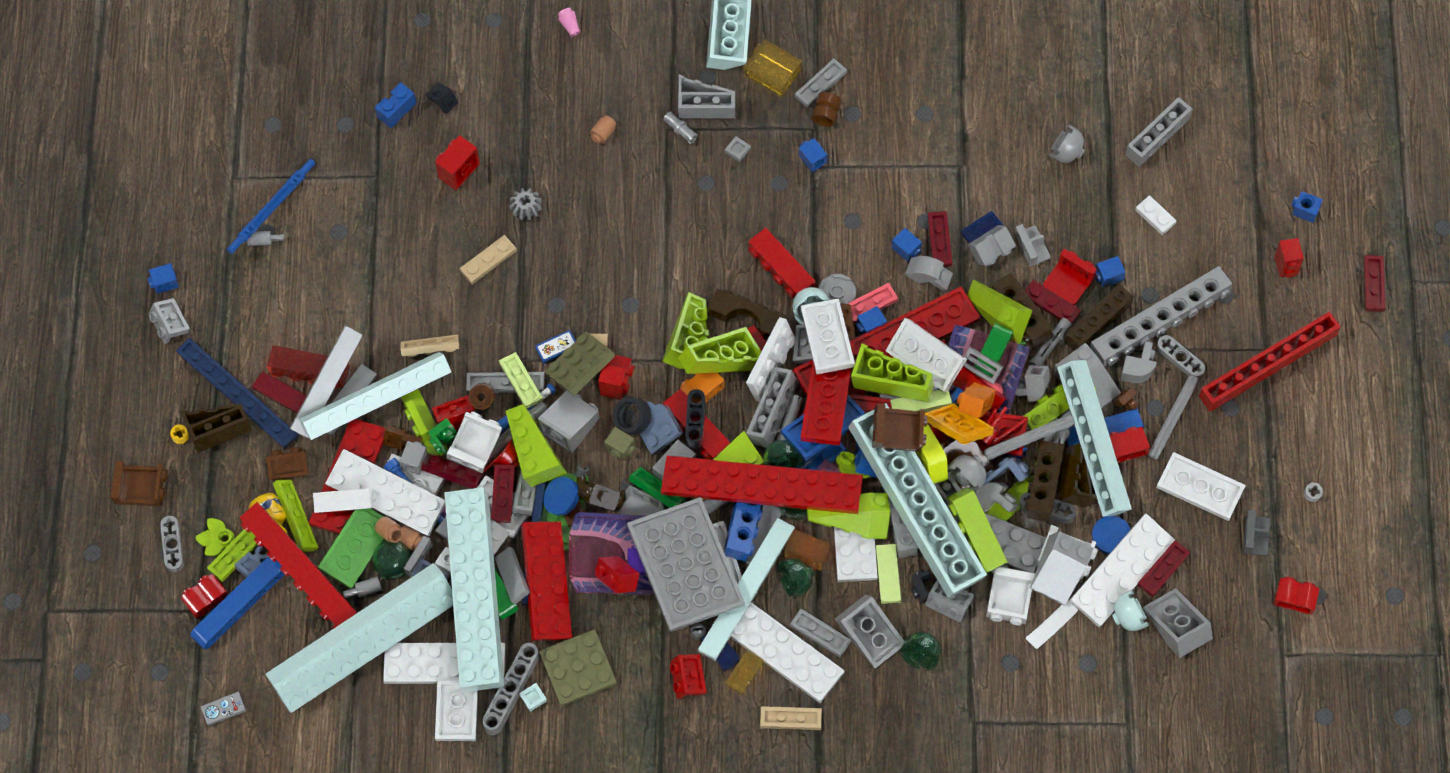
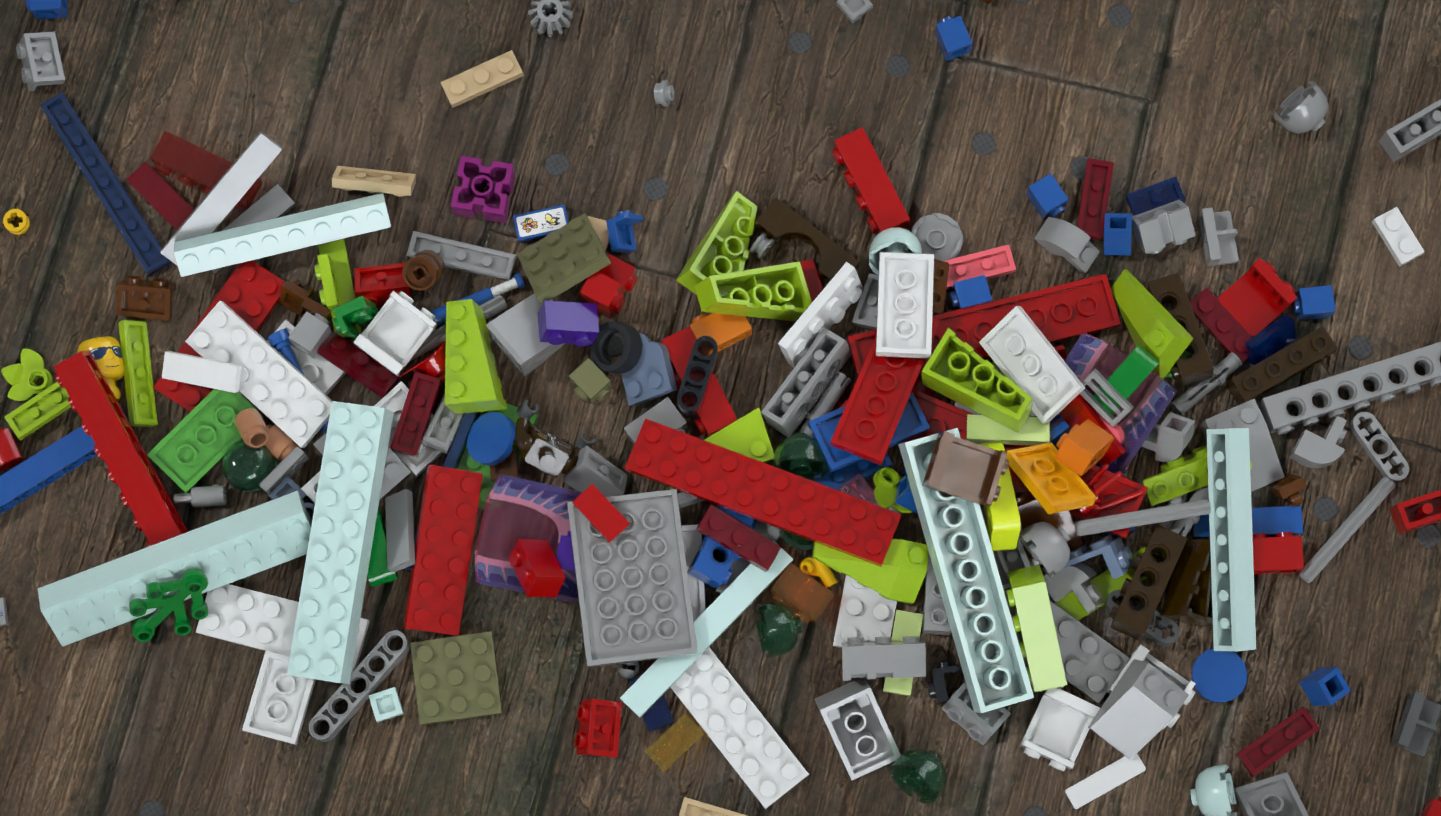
camera: 15 degrees right, 10 degrees up
dark brown wedge [181,404,252,453] -> none
sand blue plate [235,546,268,578] -> none
yellowish green tile [499,352,543,408] -> none
green tile [628,467,688,508] -> none
light grey tile [790,609,851,657] -> none
white plate [1069,514,1175,627] -> none
white plate [1156,452,1246,521] -> none
none -> green plant [129,569,208,642]
none -> magenta brick [451,156,516,224]
none -> dark purple brick [538,300,599,347]
none -> red tile [572,484,630,543]
none -> blue bracket [606,210,643,254]
none -> light grey plate [654,80,674,107]
none -> dark red plate [696,505,781,572]
none -> light grey bush [750,233,775,259]
none -> yellow arm [800,557,838,589]
none -> light grey wedge [842,636,926,681]
none -> blue brick [1104,213,1132,255]
none -> clear blue plate [1245,314,1297,365]
none -> blue brick [1299,667,1351,706]

